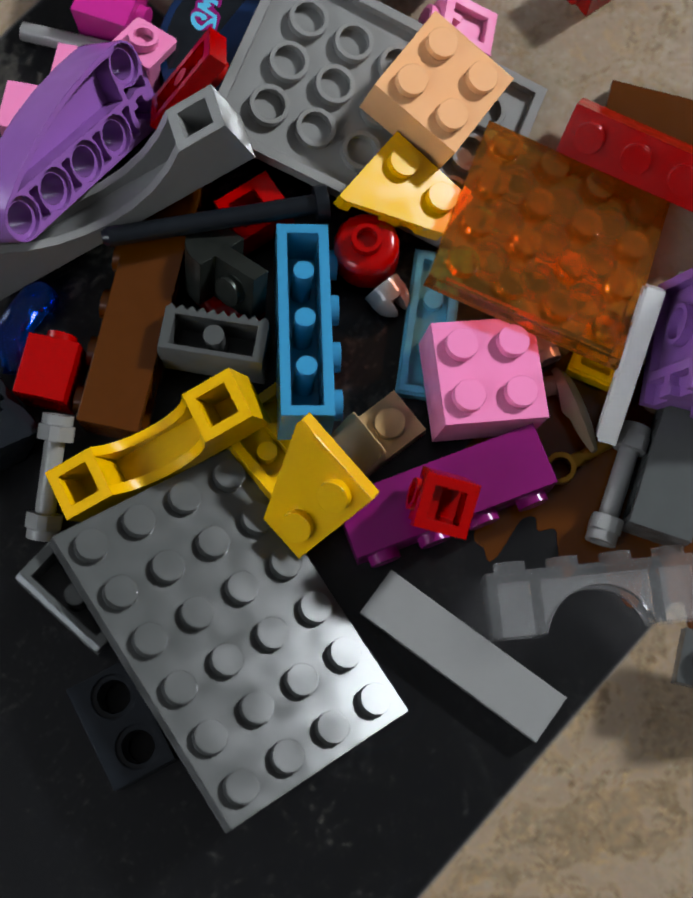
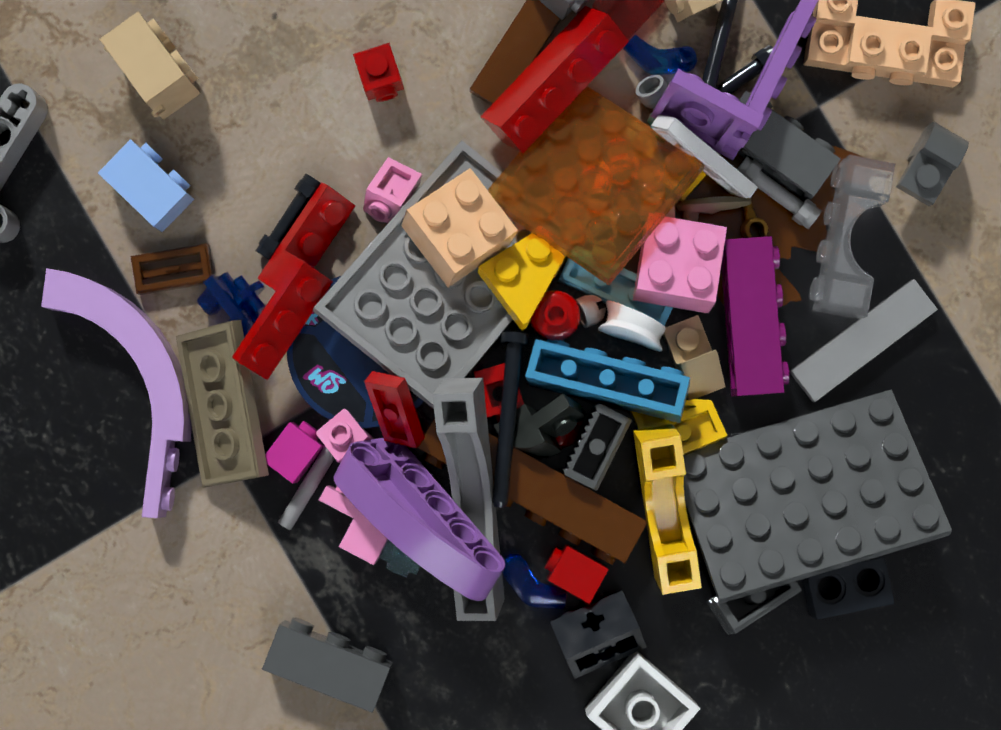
camera: 75 degrees left, 10 degrees up
light grey bar [24,412,76,542] -> none
yellow wing [263,412,379,559] -> none
red brick [406,466,482,540] -> none
none -> white piece [598,301,666,352]

